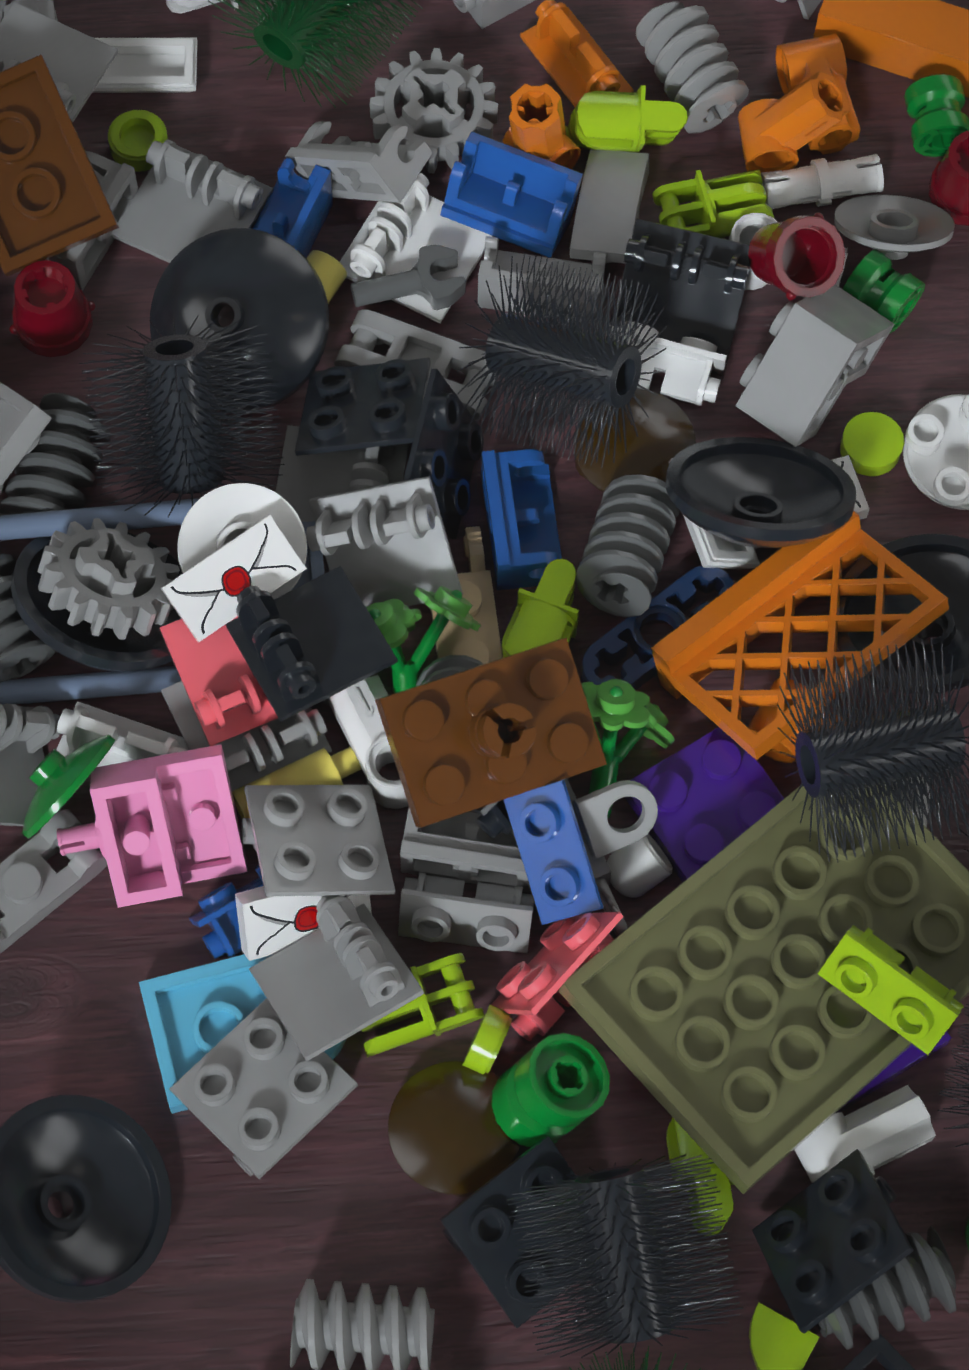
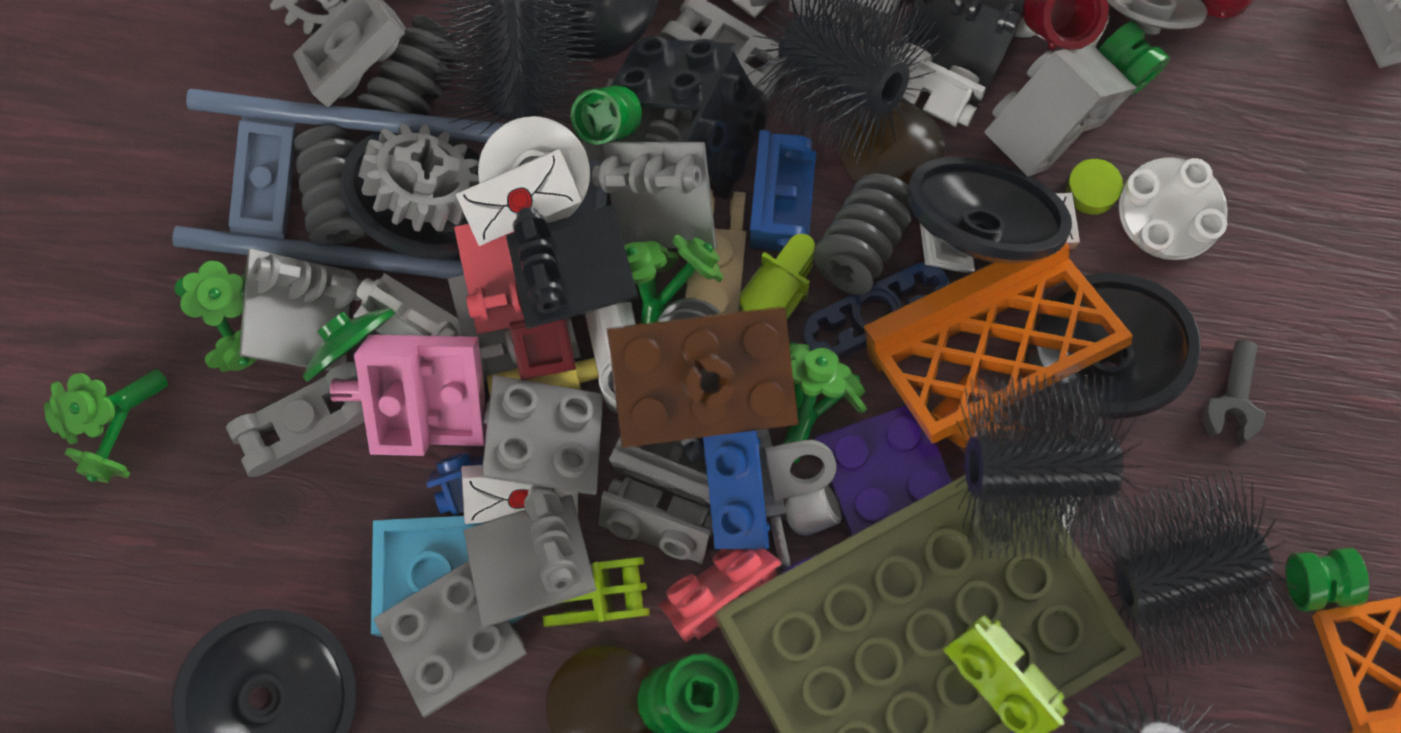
camera: 20 degrees right, 5 degrees up
lime tile [462,1004,513,1075] -> none
none -> dark red tile [510,319,576,380]
none -> green wheel [570,85,642,145]

